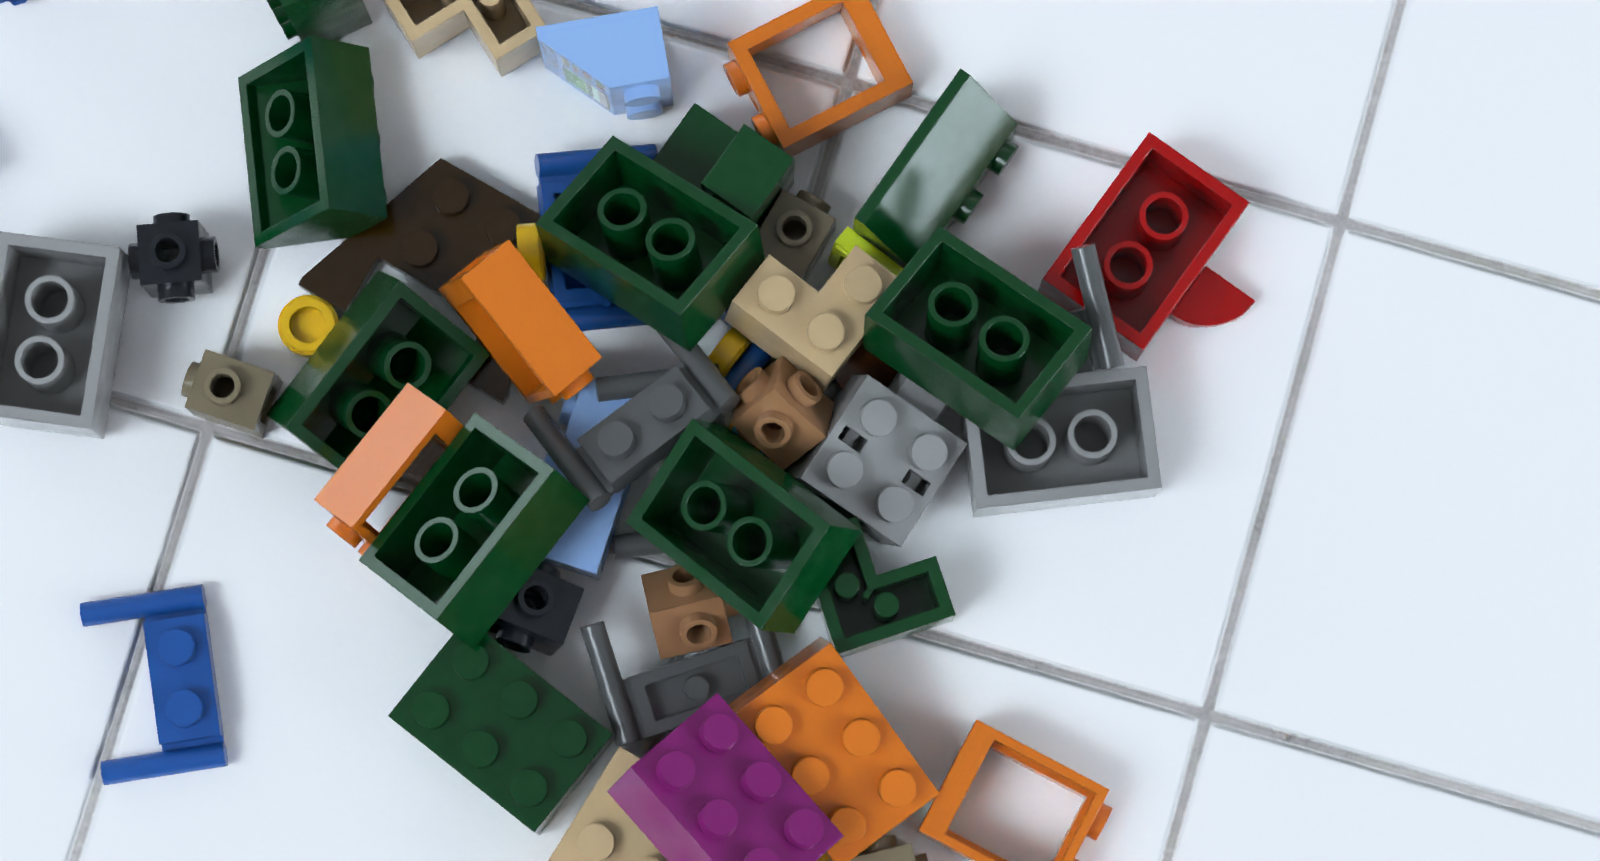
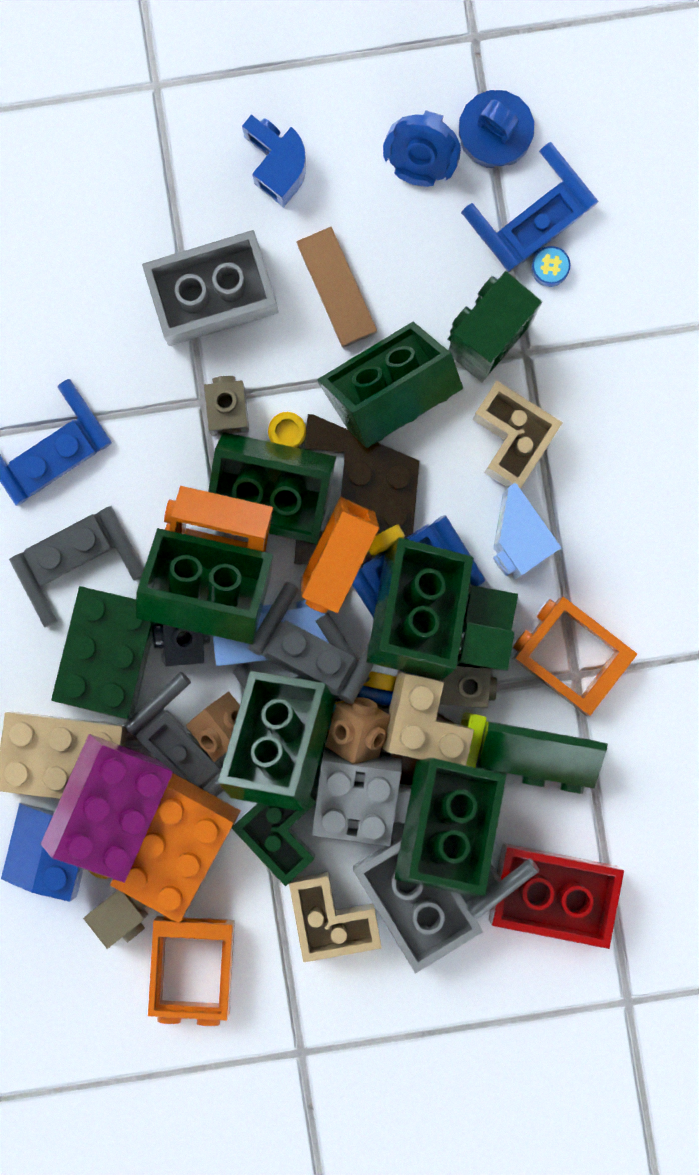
camera: 70 degrees right, 5 degrees up
black brick [128,212,220,304] -> none
red tile [1169,266,1255,328] -> none
none -> dark grey plate [9,506,144,628]
none -> tan brick [289,872,382,963]
none -> medium nougat tile [296,226,377,348]

